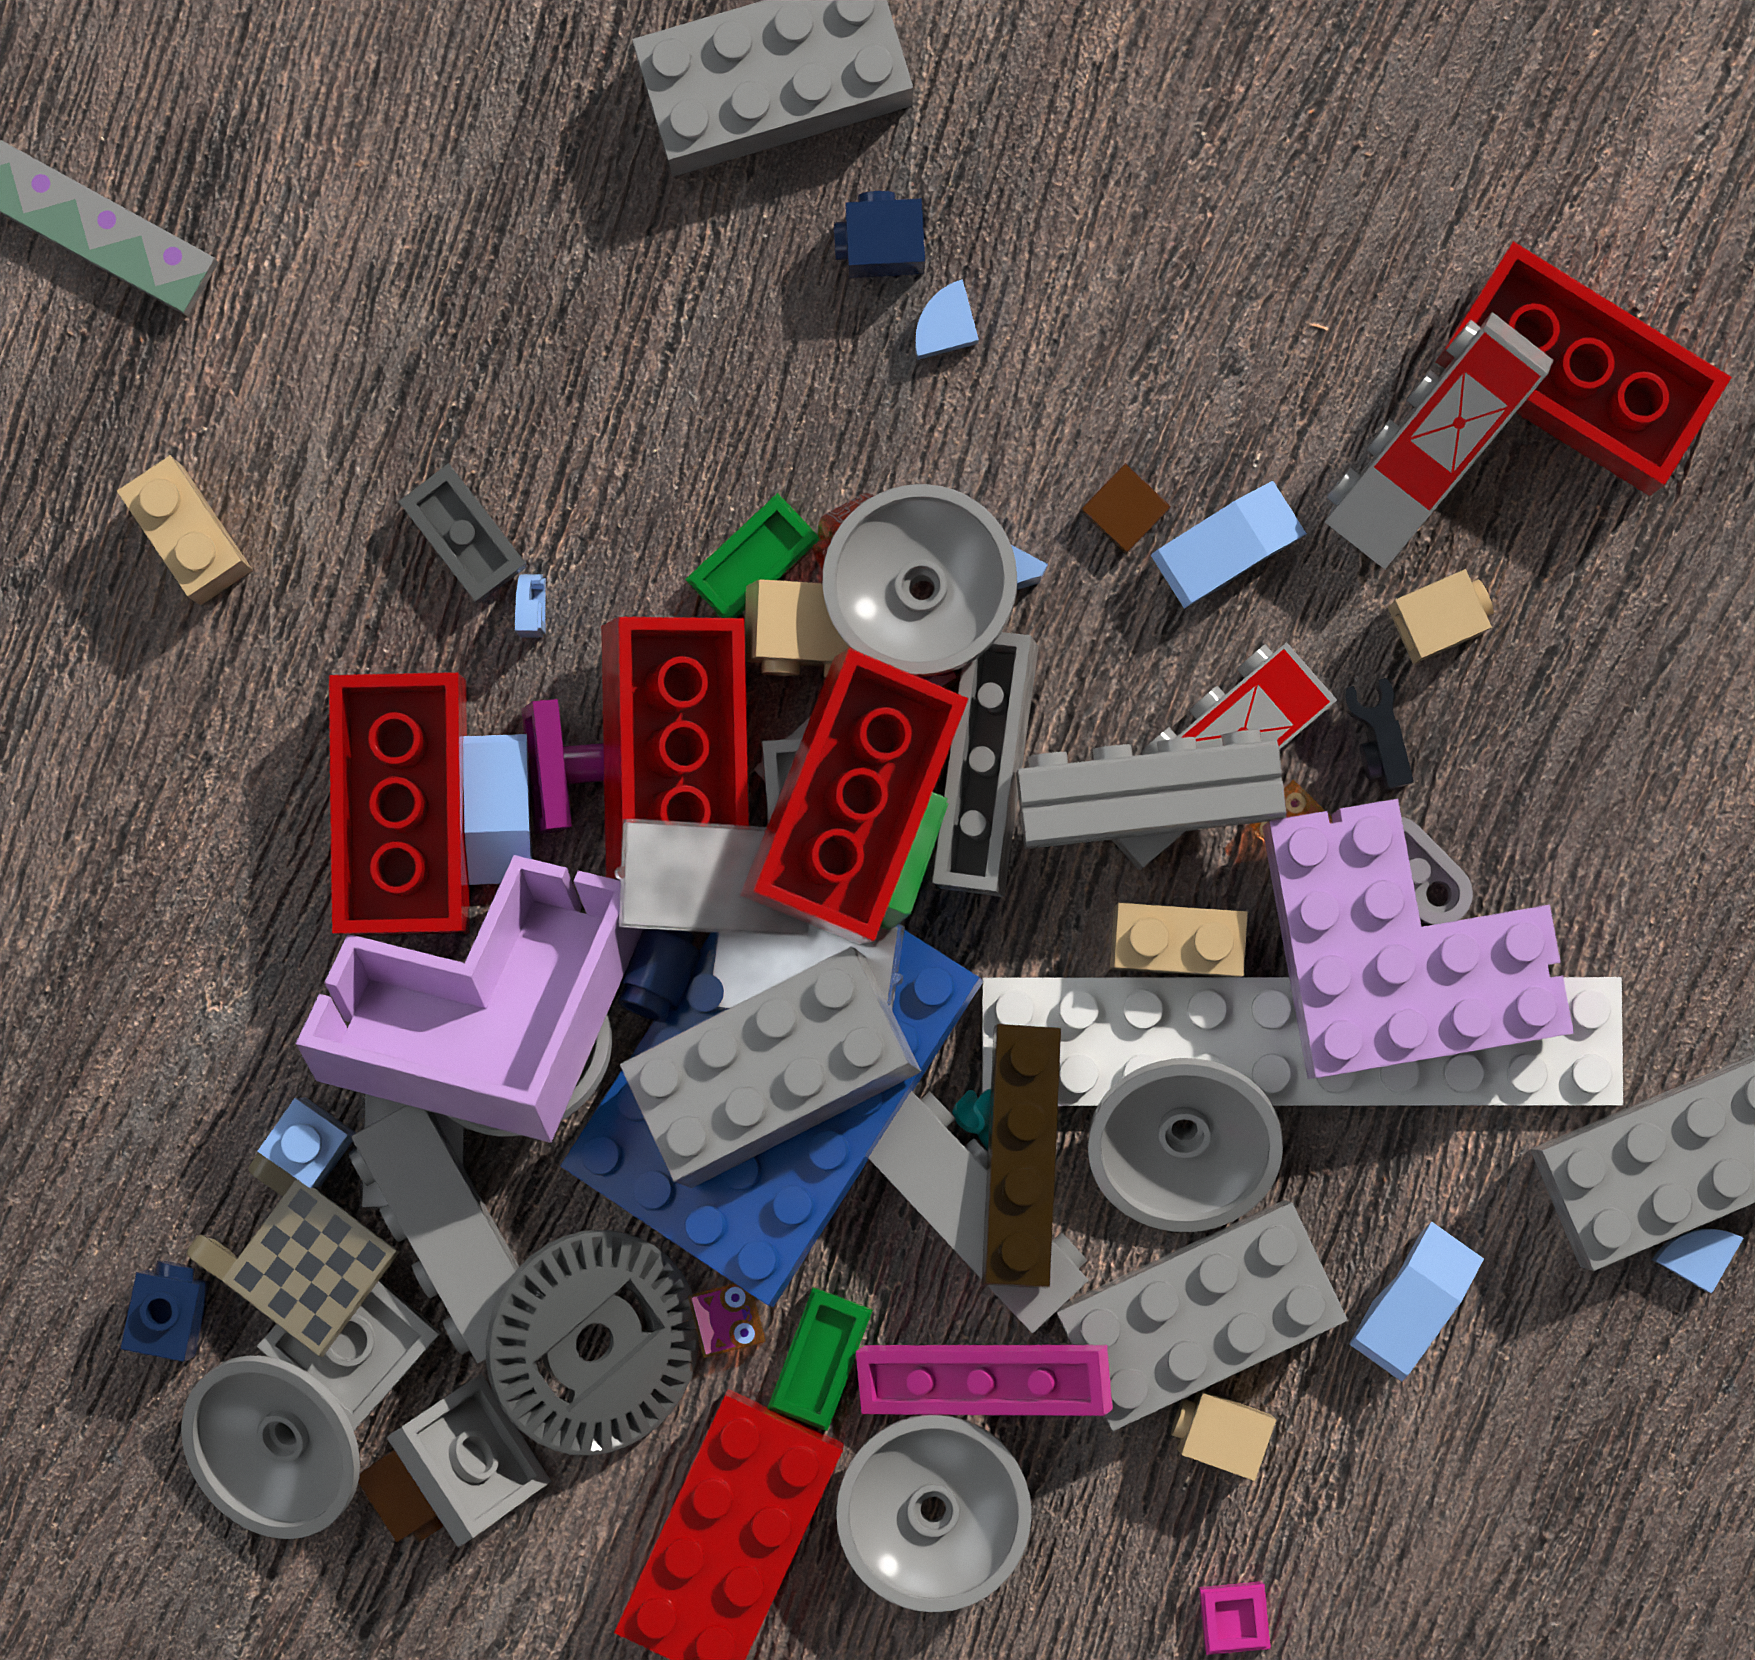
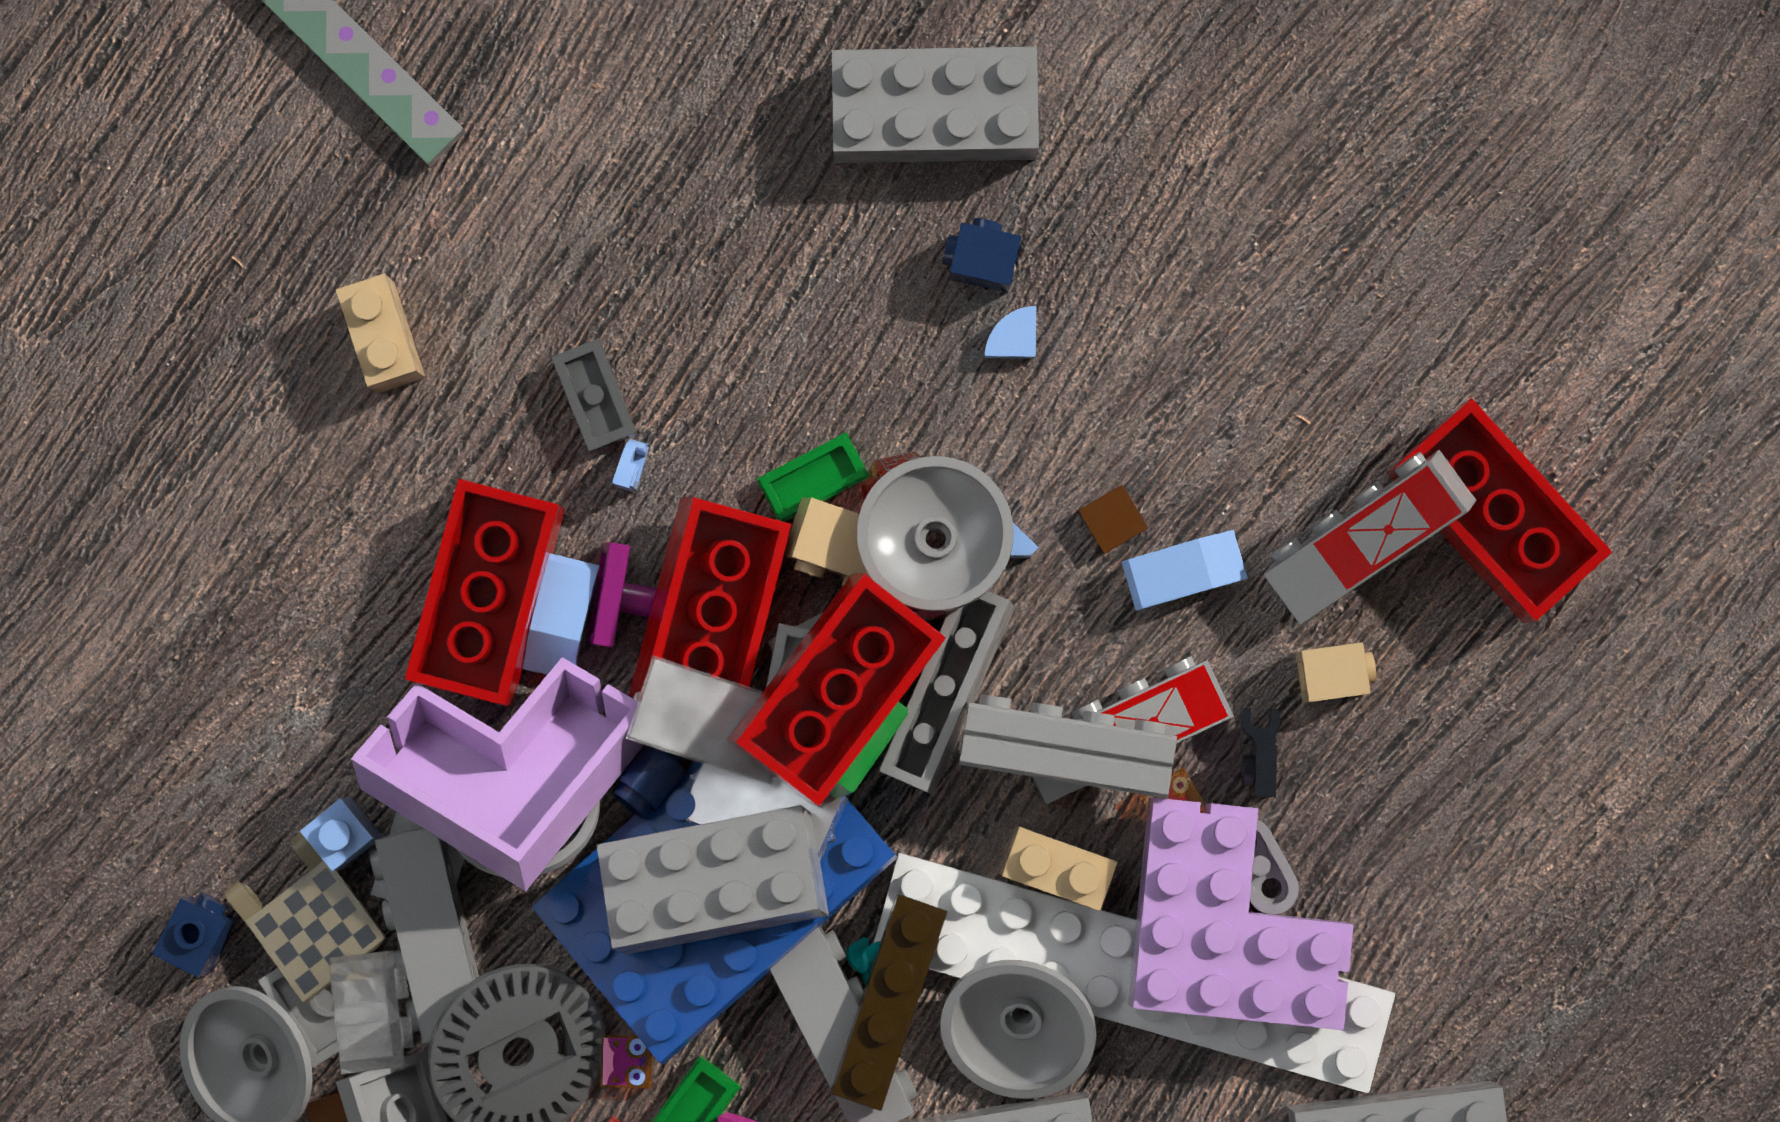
camera: 20 degrees right, 0 degrees up
none -> clear brick [330,950,414,1074]

